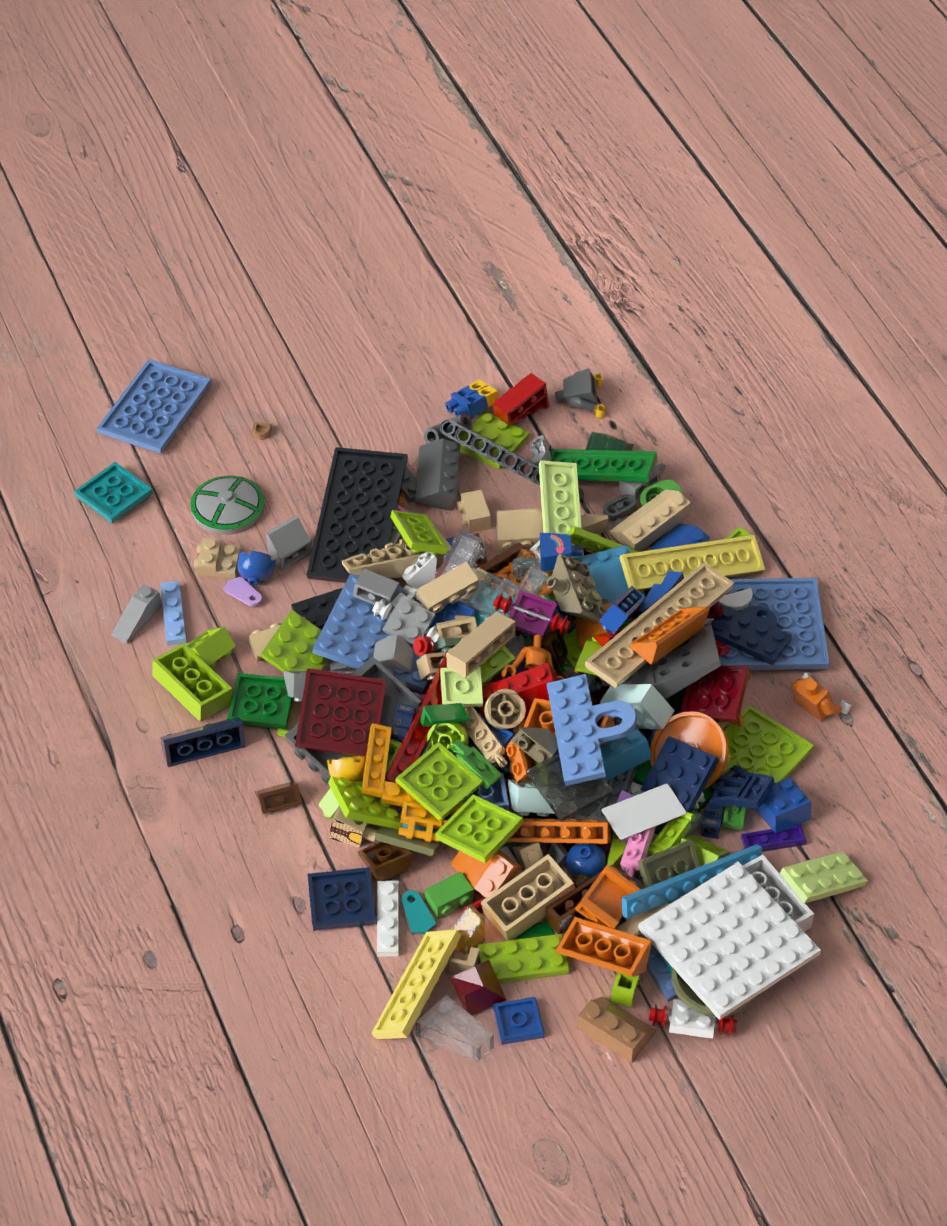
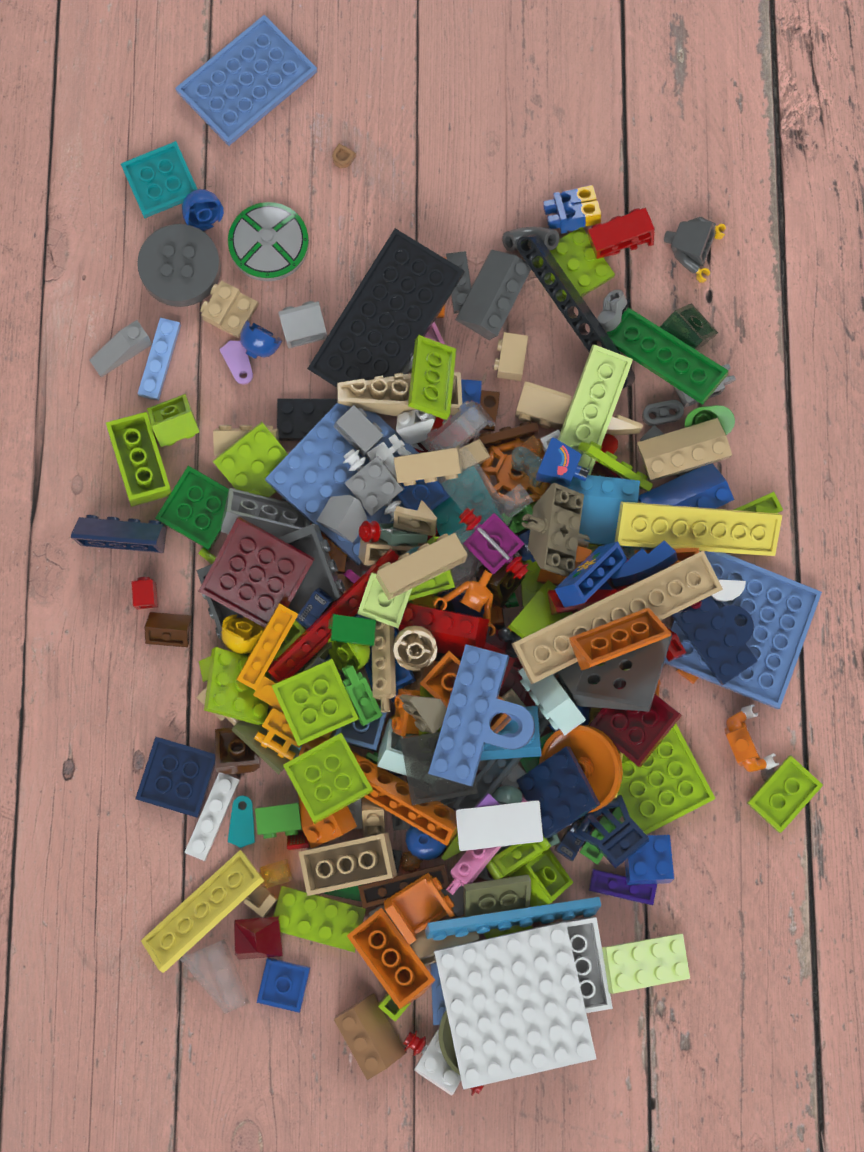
camera: 20 degrees right, 30 degrees up
none -> red brick [131,577,158,610]
none -> dark grey brick [137,224,221,307]
none -> blue cylinder [181,189,224,231]
none -> lime plate [747,755,823,833]

